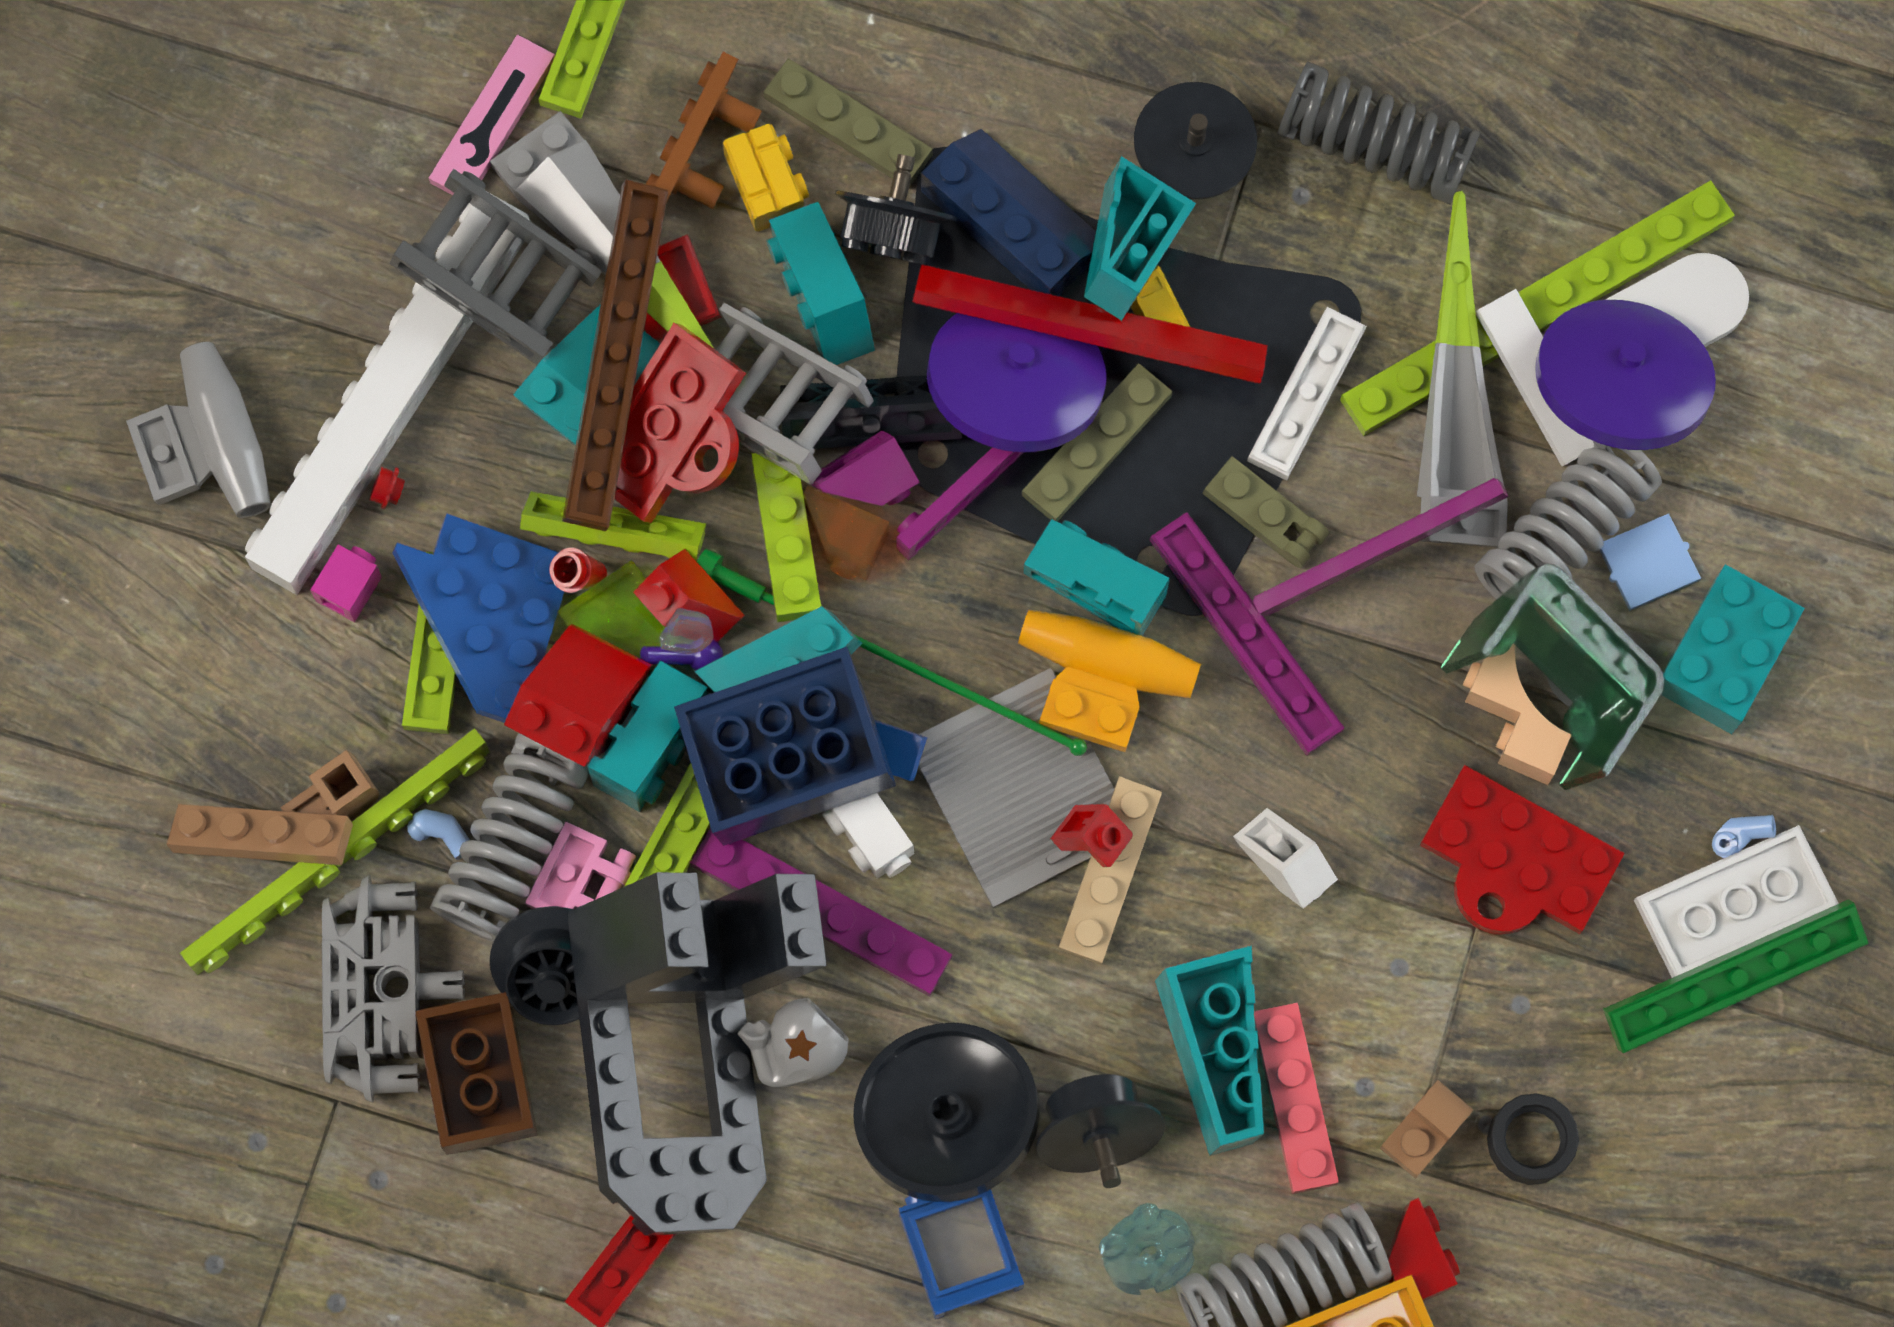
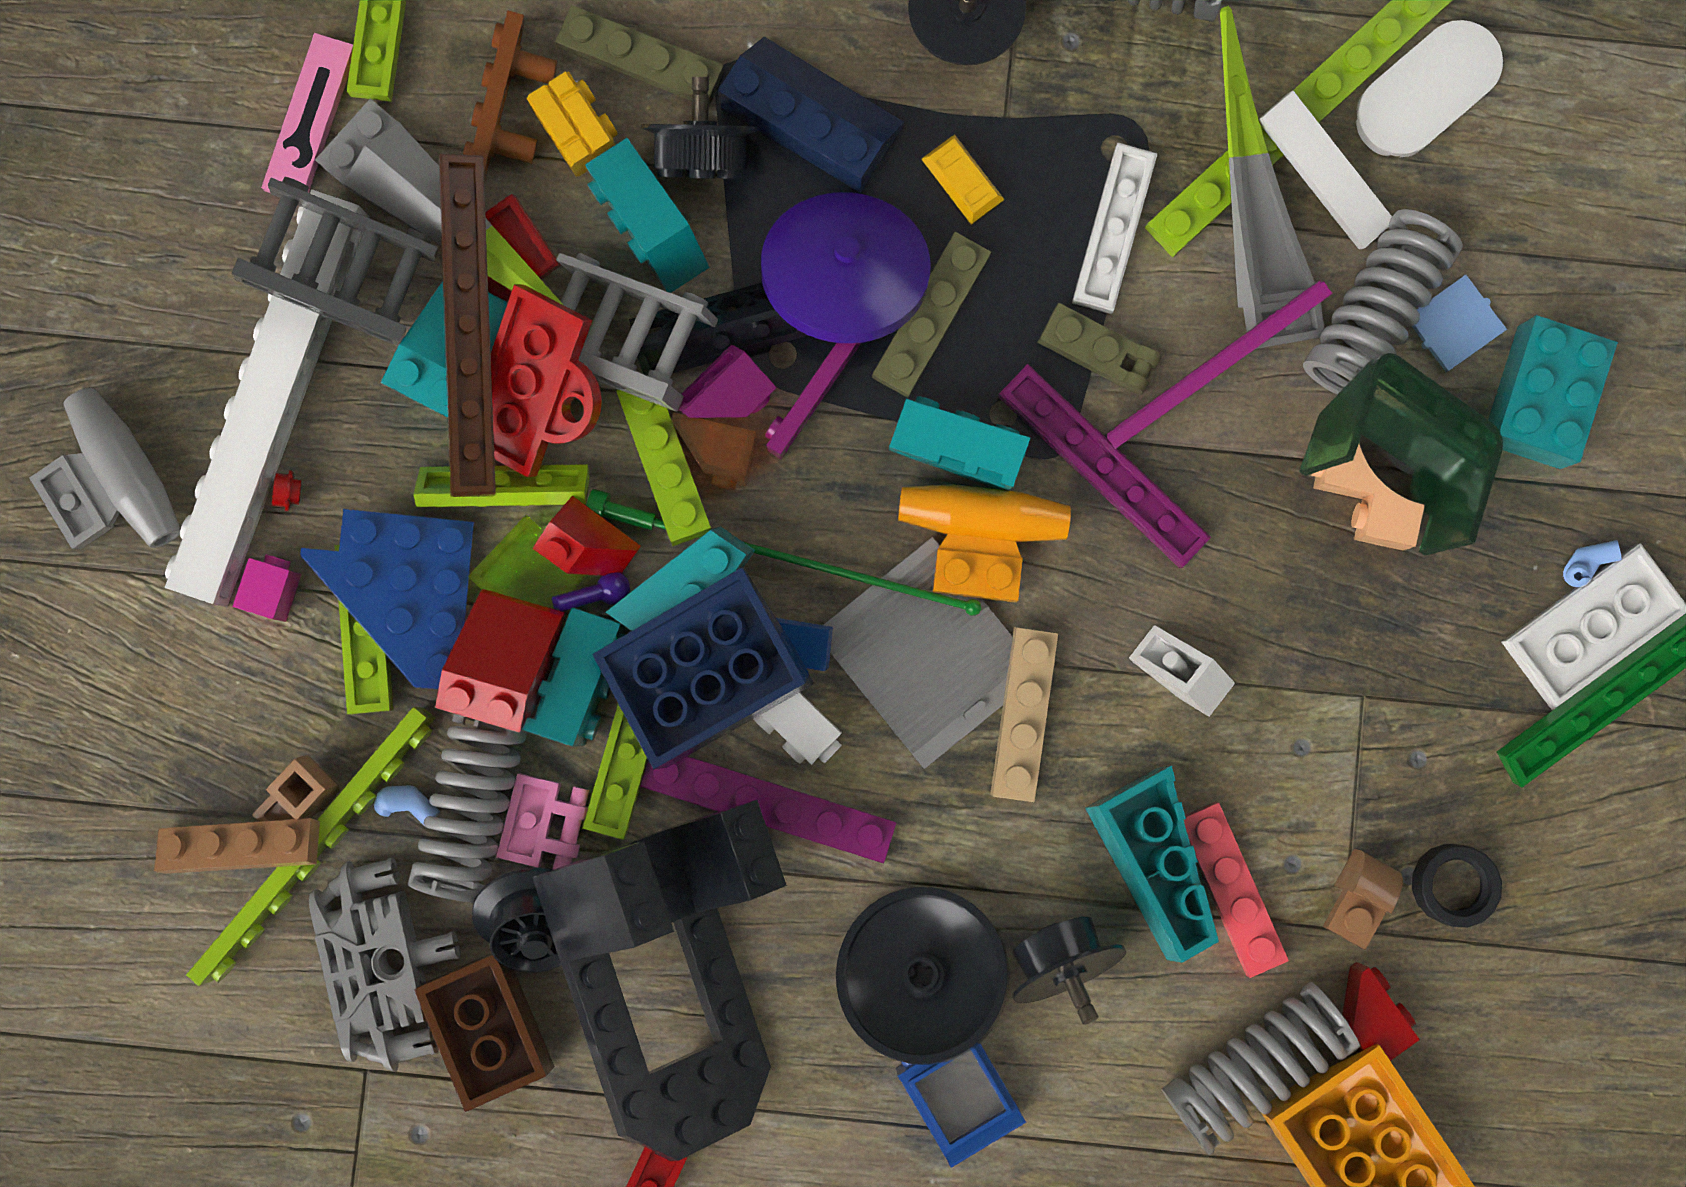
camera: 10 degrees left, 10 degrees up
red cone [549,548,607,593] -> none
clear tile [659,608,713,654] -> none
light grey piece [738,998,849,1088] -> none
red tile [913,265,1268,383] -> none
red bracket [1050,804,1133,867] -> none
teal wedge [1084,156,1196,321] -> none
clear light blue plate [1099,1203,1196,1295] -> none
red plate [1419,765,1625,935] -> none
dark purple dish [1535,299,1716,450] -> none

